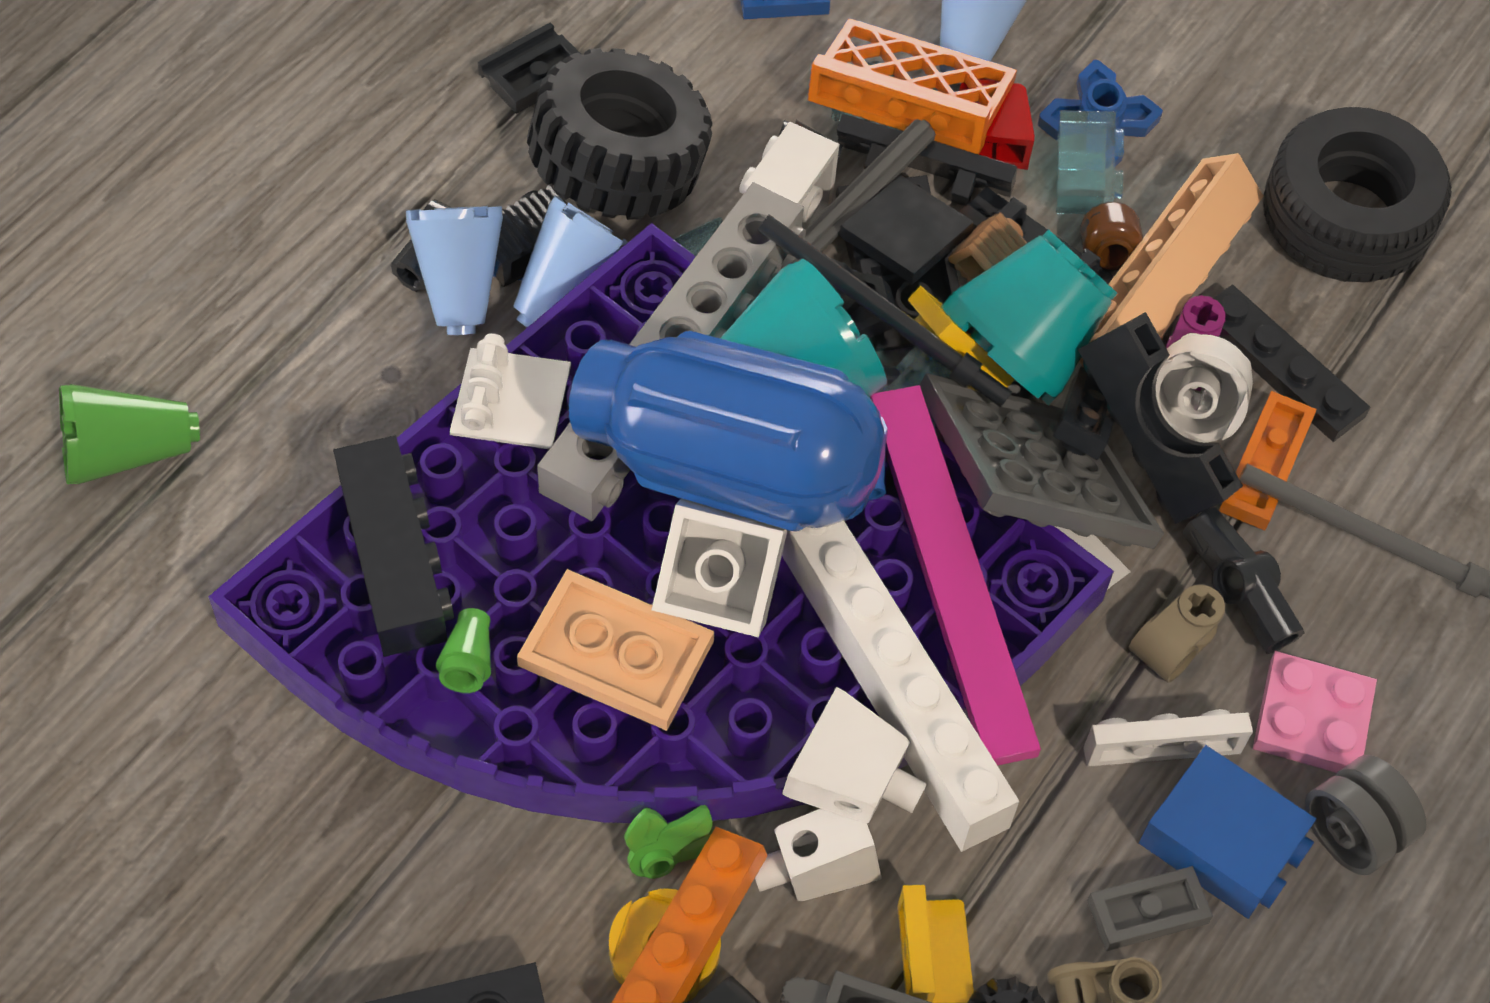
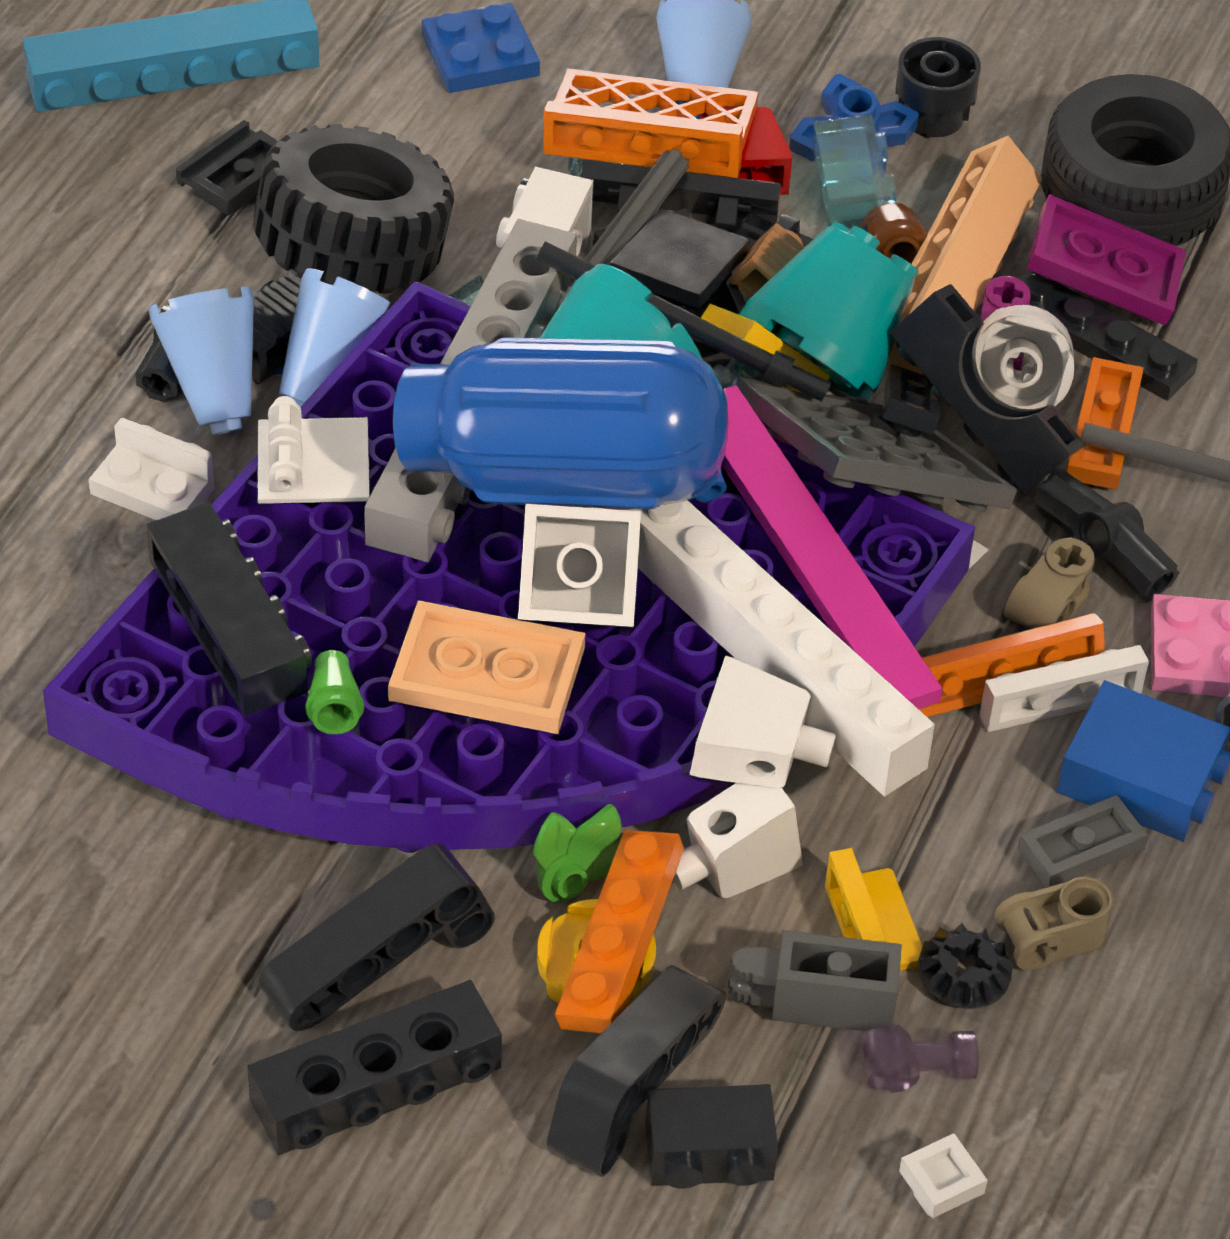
camera: 10 degrees left, 10 degrees down
none -> white bracket [89,418,215,520]
none -> black beam [258,844,495,1031]
none -> black piece [895,37,981,138]
none -> orange plate [918,613,1105,717]
none -> magenta plate [1026,194,1186,326]

